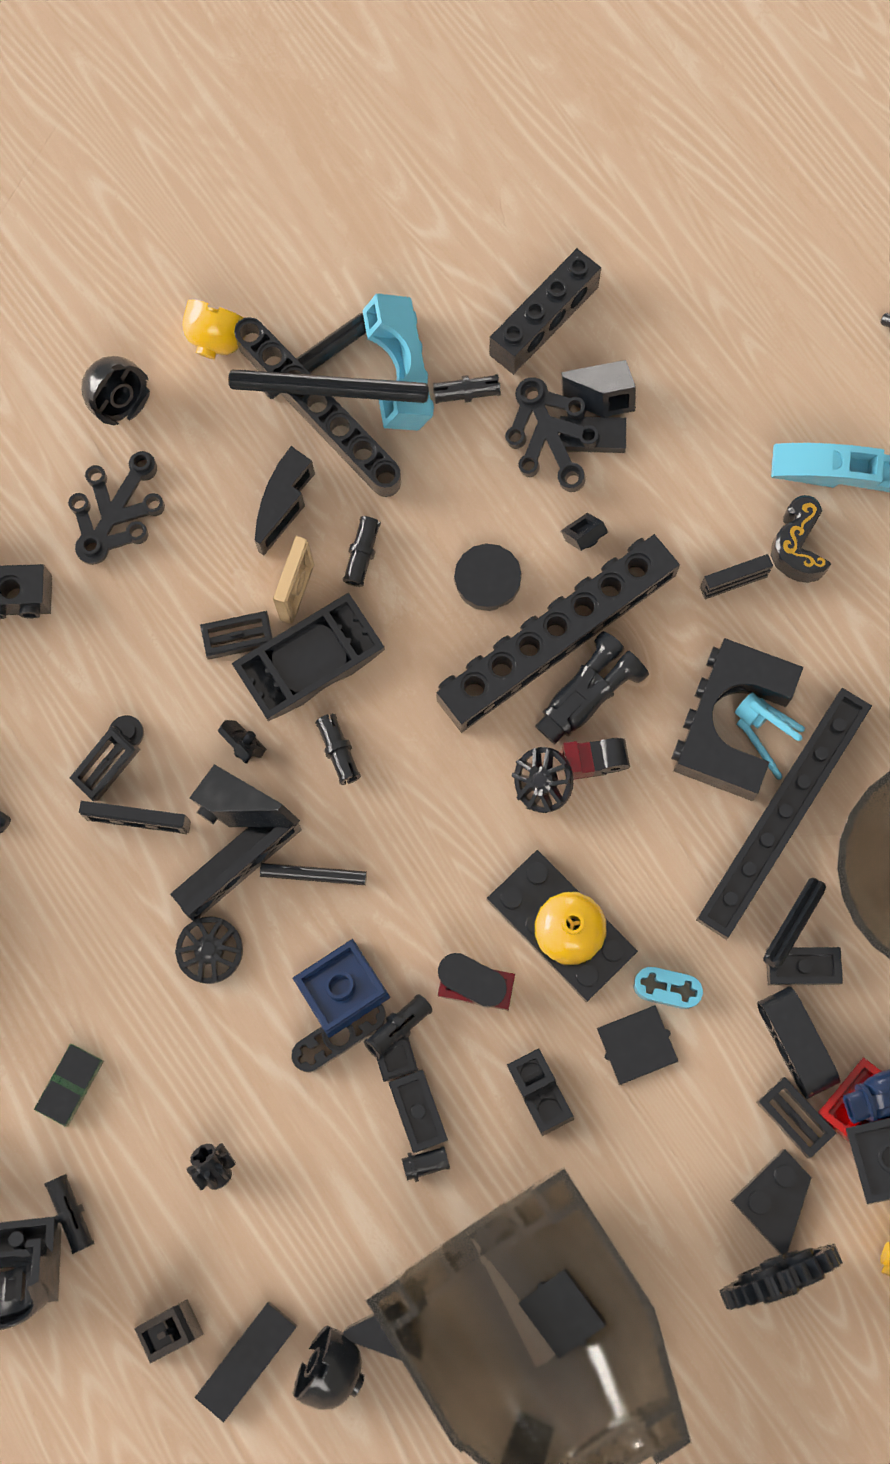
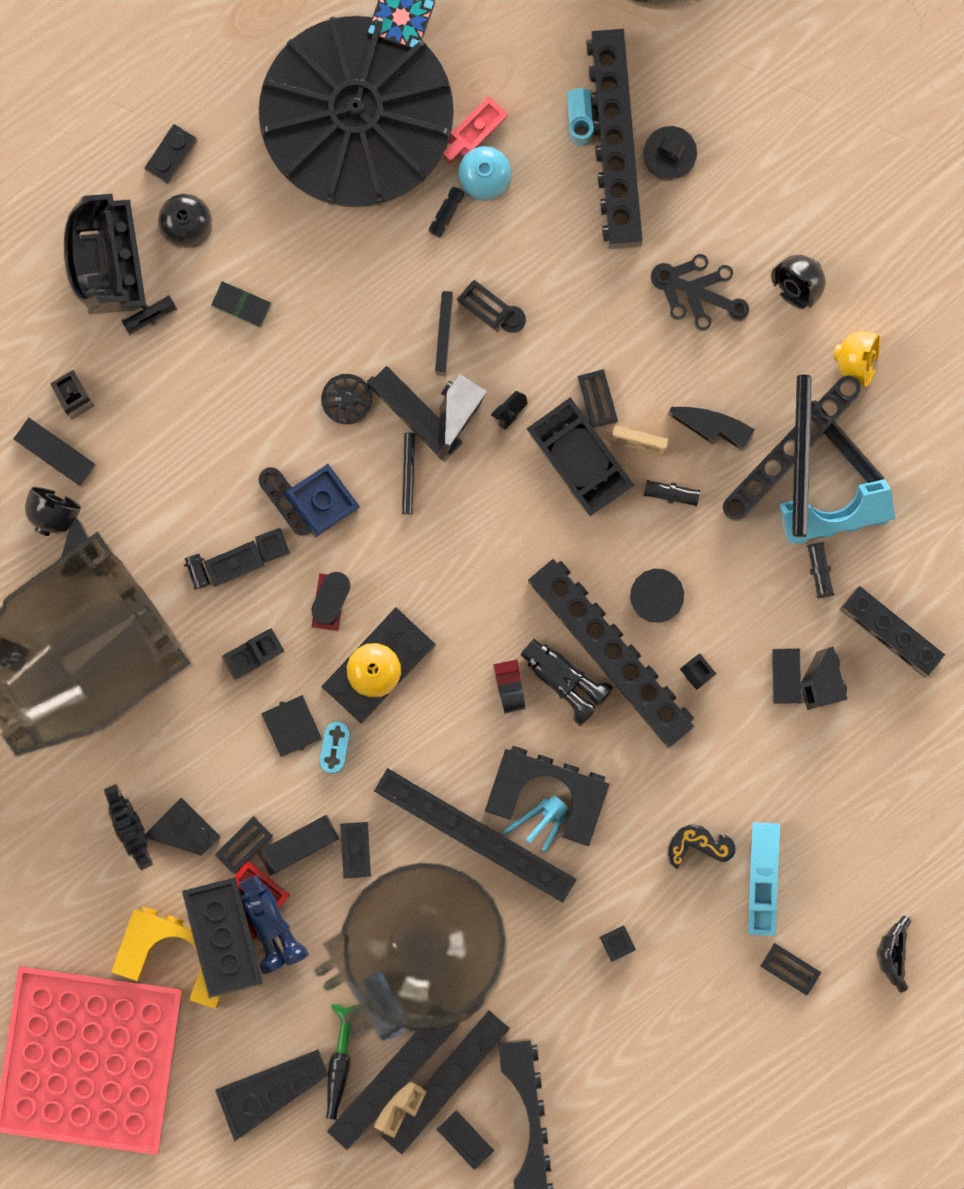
camera: 85 degrees right, 10 degrees up
black gear [186,1143,236,1191] -> none
black pin [315,713,361,785] -> none
black pin [364,994,433,1059] -> none
black plant [505,377,600,492] -> none
black wheel [512,747,574,813] -> none
black piece [518,1267,607,1359] -> none
black tile [700,554,773,599] -> none
black axle [763,878,826,969] -> none

